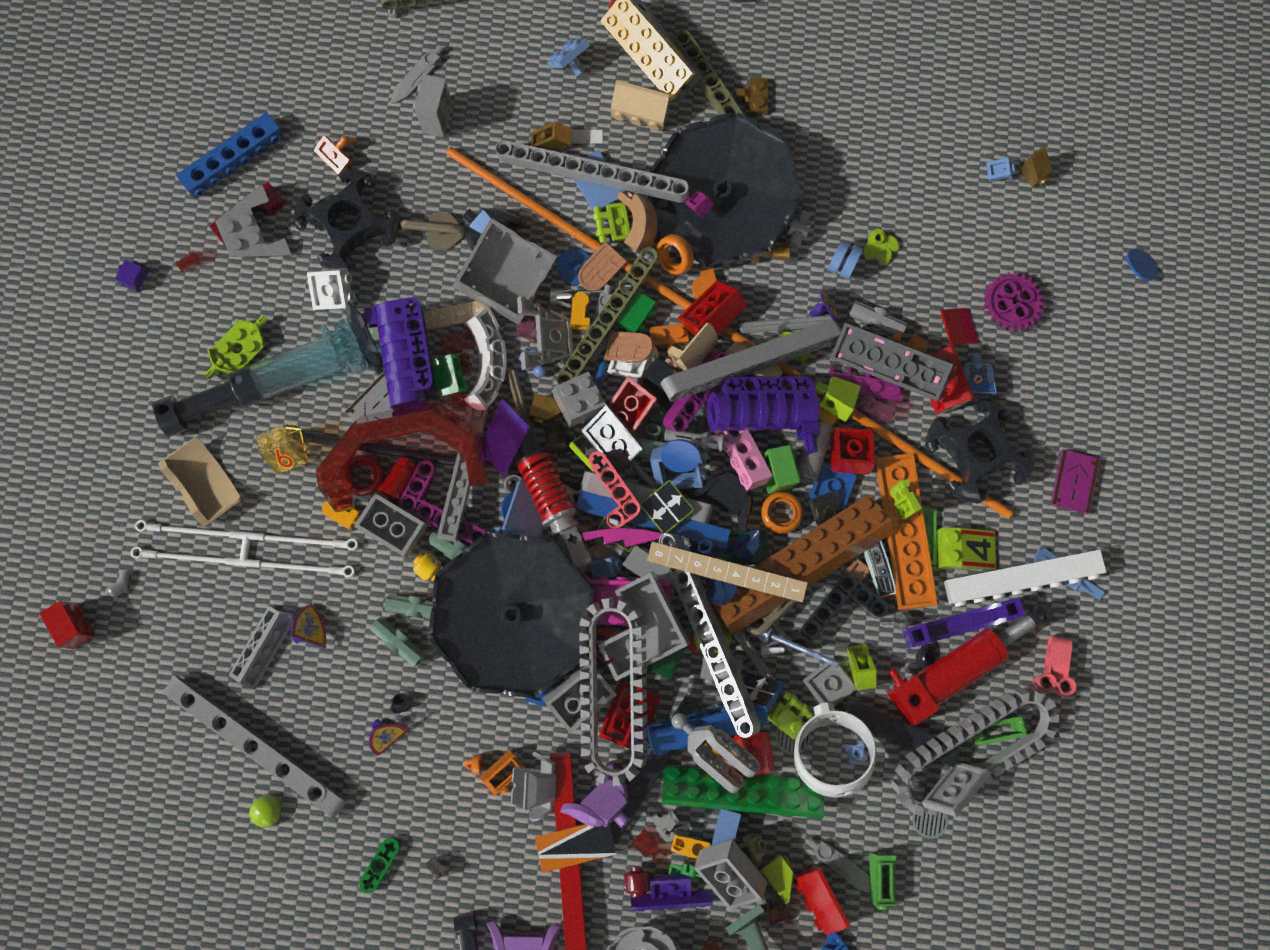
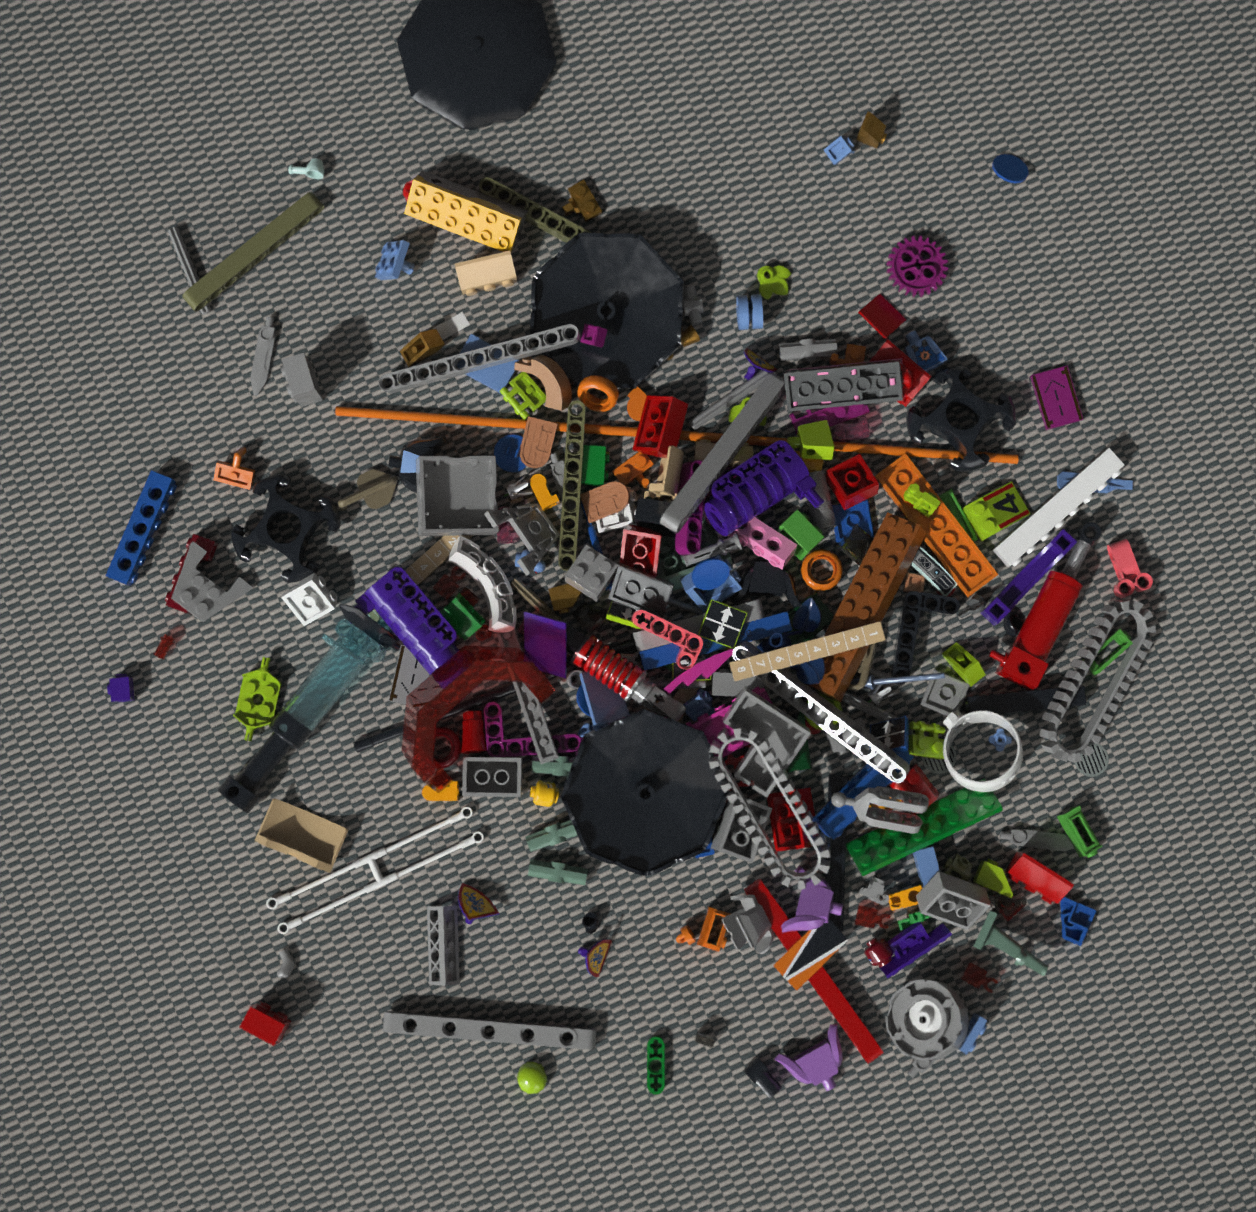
camera: 30 degrees left, 5 degrees up
clear yellow slope [255,424,308,474] -> none
light grey tile [922,762,990,817] -> none

